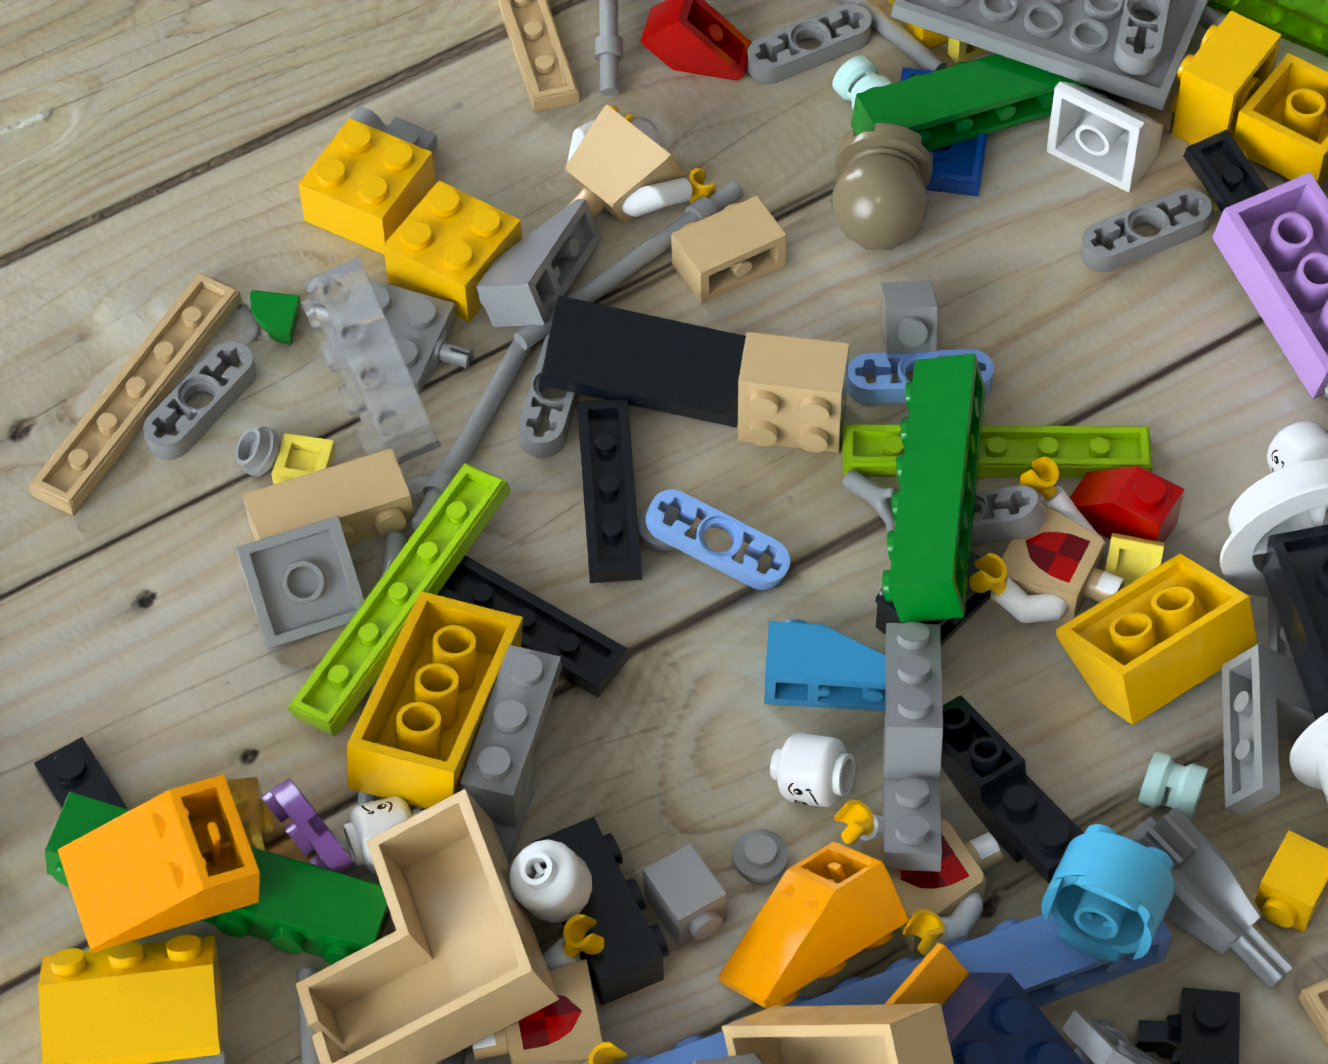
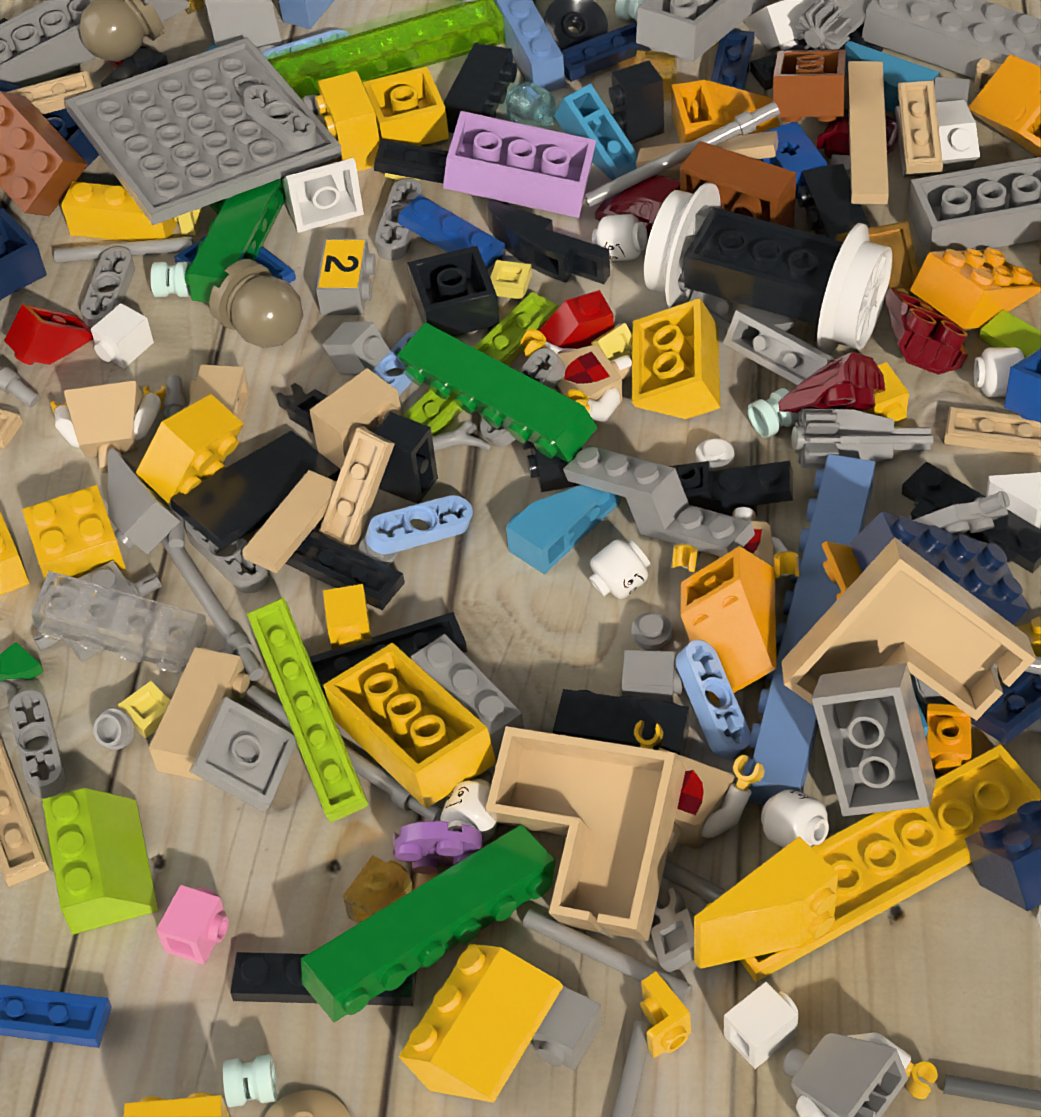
camera: 50 degrees left, 5 degrees down
light orange slope [58,774,260,953] -> none
white head [509,839,592,923] -> none
medium azure brick [1041,824,1175,962] -> none
none -> lime slope [42,788,159,935]
none -> white brick [91,303,154,369]
none -> yellow brick [136,394,244,504]
none -> bright pink brick [156,885,229,965]
none -> tan tile [242,470,336,574]
none -> black plate [276,383,328,433]
none -> brick [316,239,376,315]
none -> tan tile [318,428,395,550]
none -> yellow brick [323,584,372,650]
none -> black brick [372,412,438,504]
none -> blue plate [398,194,505,269]
none -> black brick [407,245,499,337]
none -> black slope [487,200,610,284]
none -> light yellow plate [490,260,532,299]
none -> light blue beam [675,640,751,759]
none -> white plate [695,438,734,471]
none -> dark red slope [778,352,885,414]

